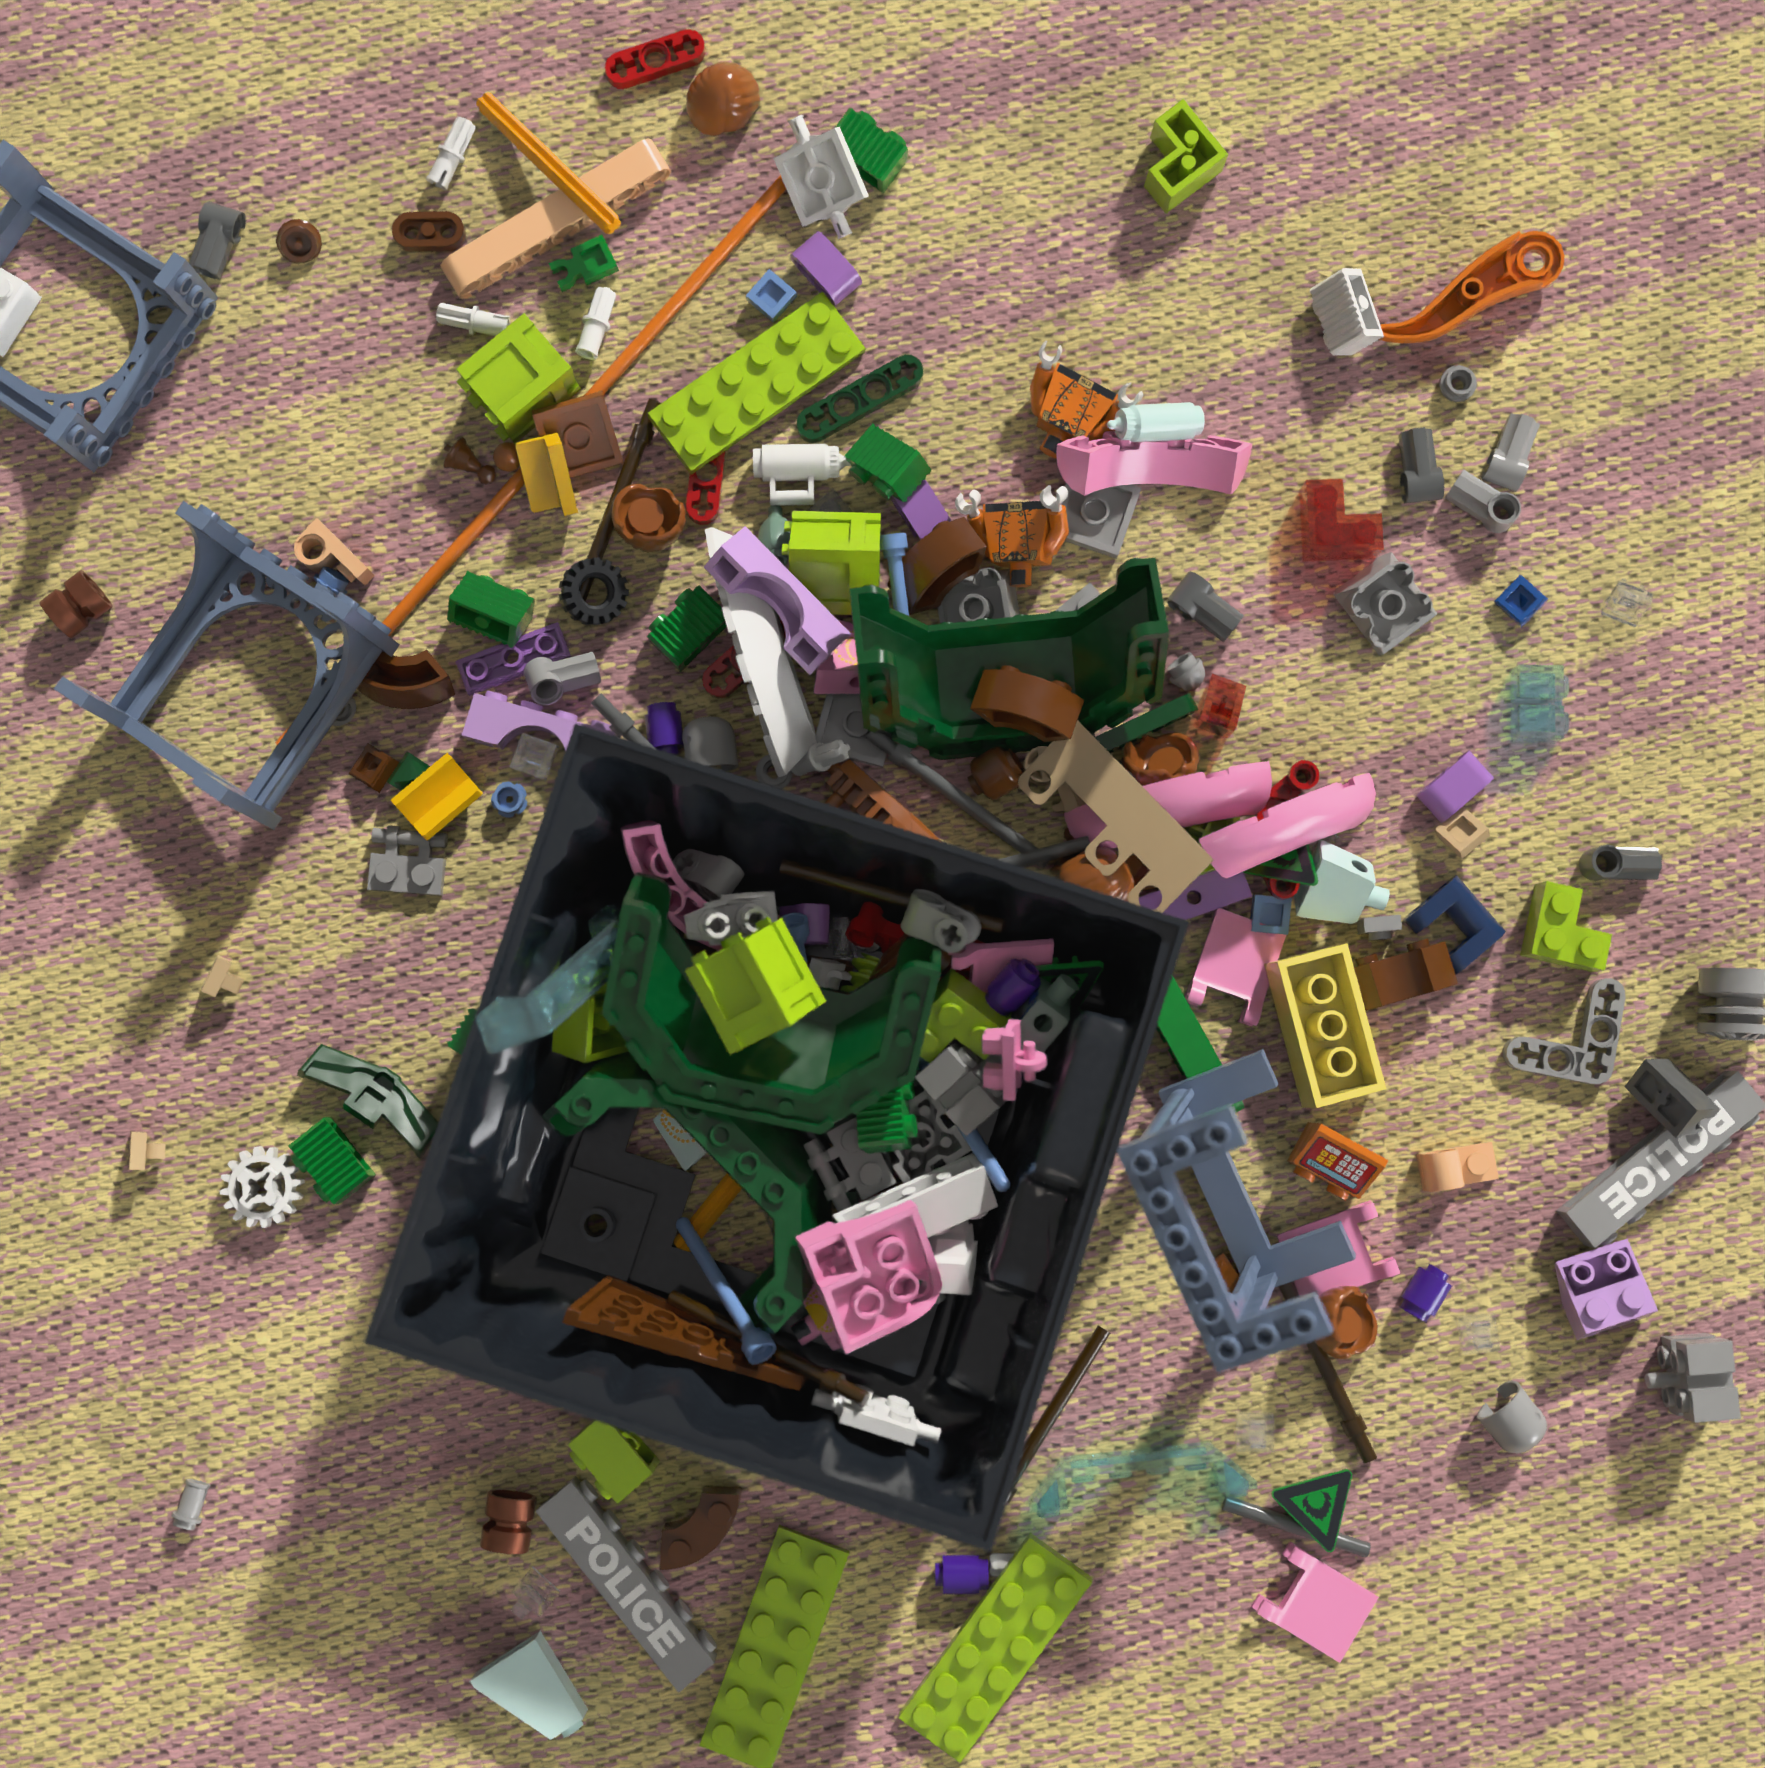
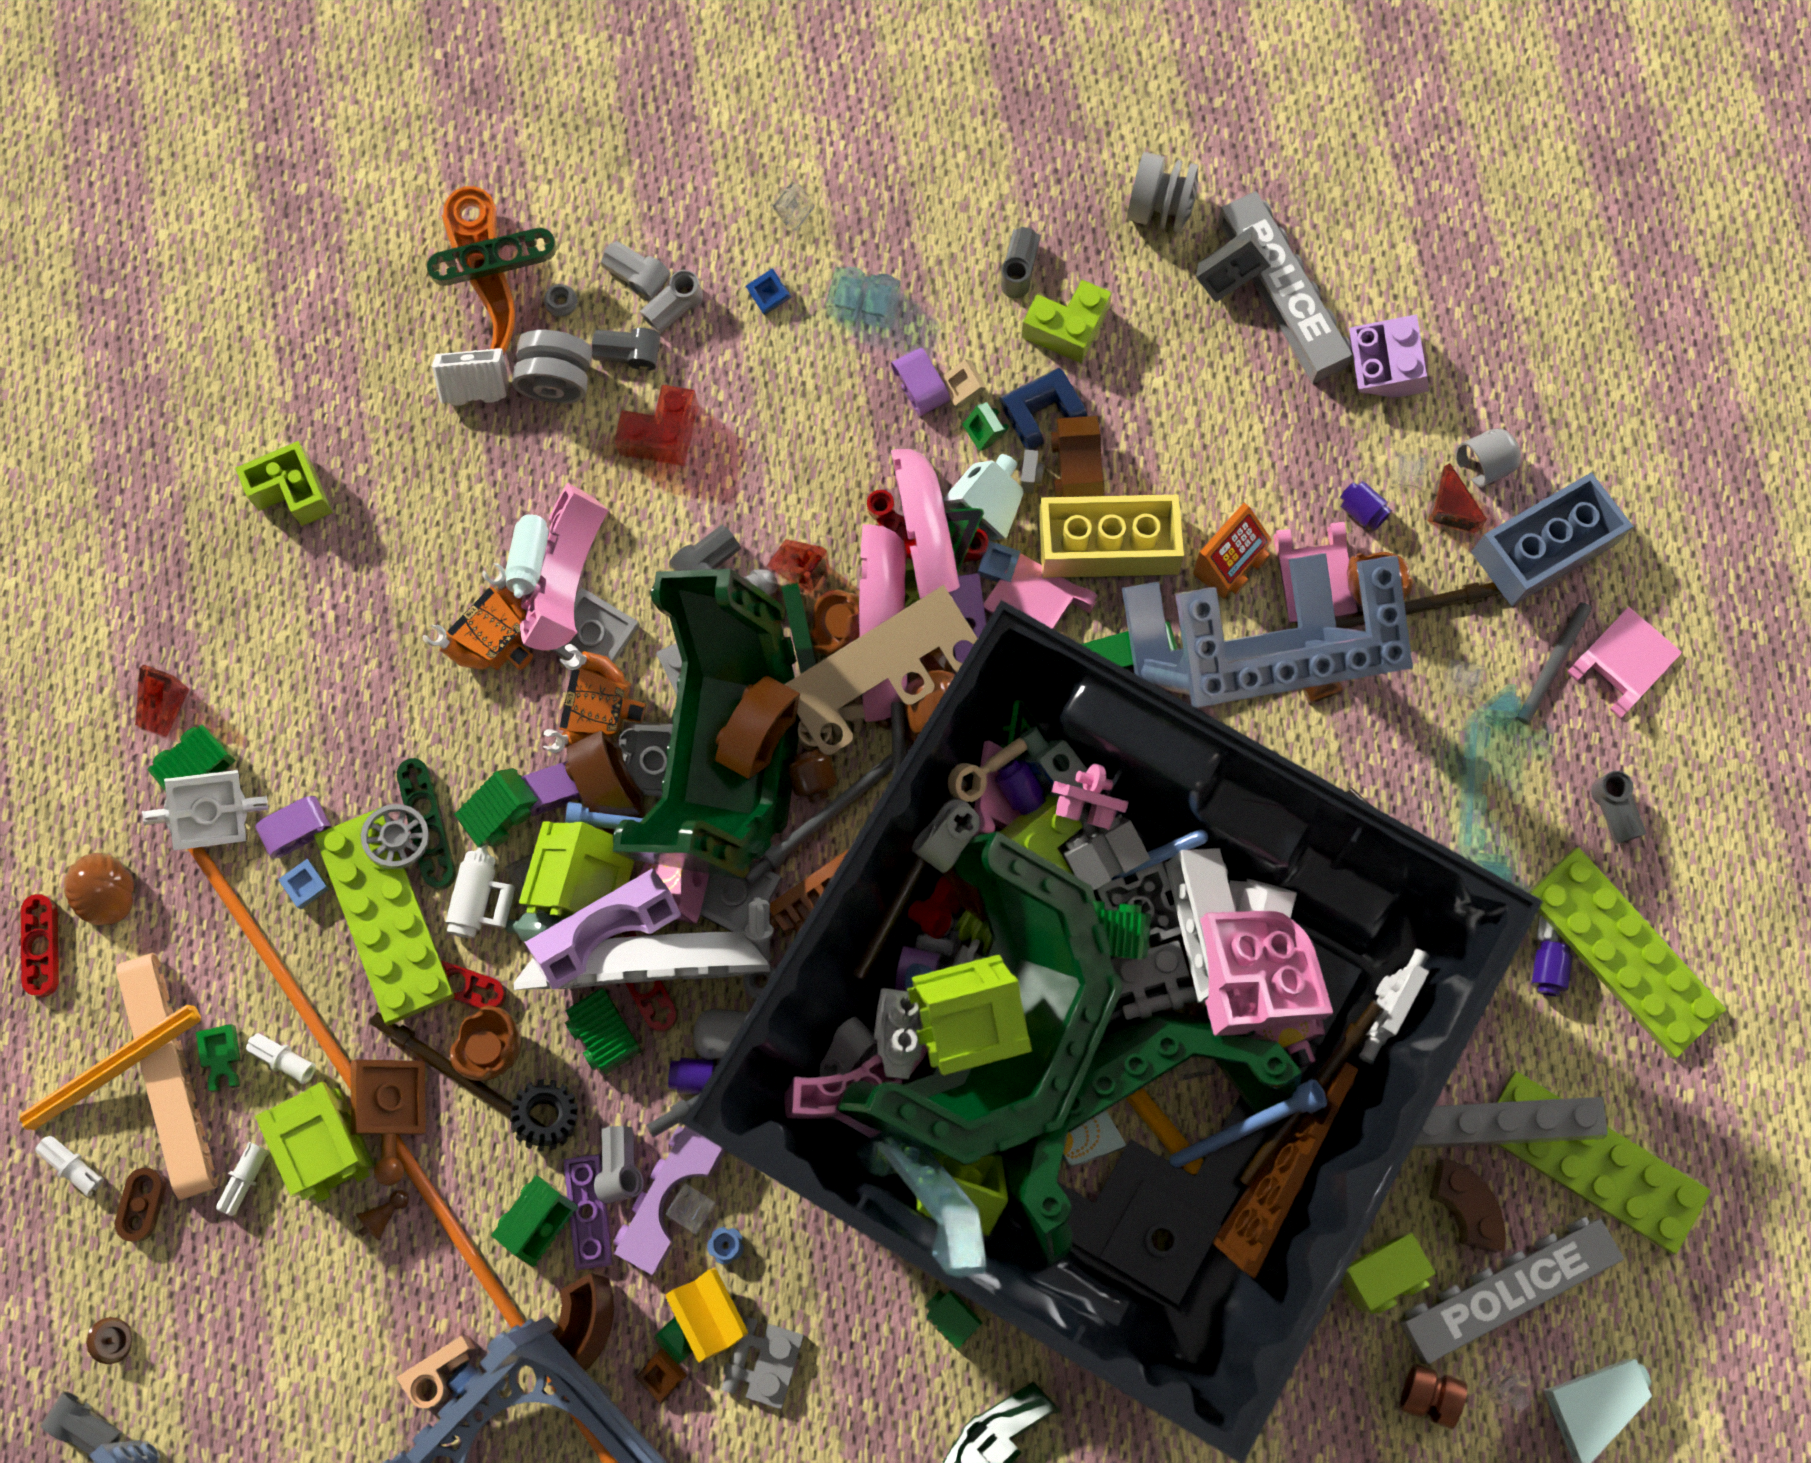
camera: 75 degrees left, 10 degrees down
yellow panel [515,433,578,516] -> none
black piece [1271,1469,1352,1552] -> none
light grey slope [1334,552,1437,656] -> none
light nougat plate [1416,1142,1499,1192] -> none
light grey beam [1502,978,1626,1084] -> none
light grey brick [1645,1333,1741,1423] -> none
none -> clear red slope [135,664,189,736]
none -> light grey wheel [361,804,429,869]
none -> dark green beam [427,228,557,286]
none -> light grey wheel [512,330,592,403]
none -> tan piece [948,738,1027,802]
none -> green tile [962,402,1009,451]
none -> light grey brick [1412,1097,1608,1149]
none -> clear red slope [1427,463,1487,533]
none -> sand blue brick [1471,472,1634,606]
none -> dark grey piece [1591,771,1647,845]

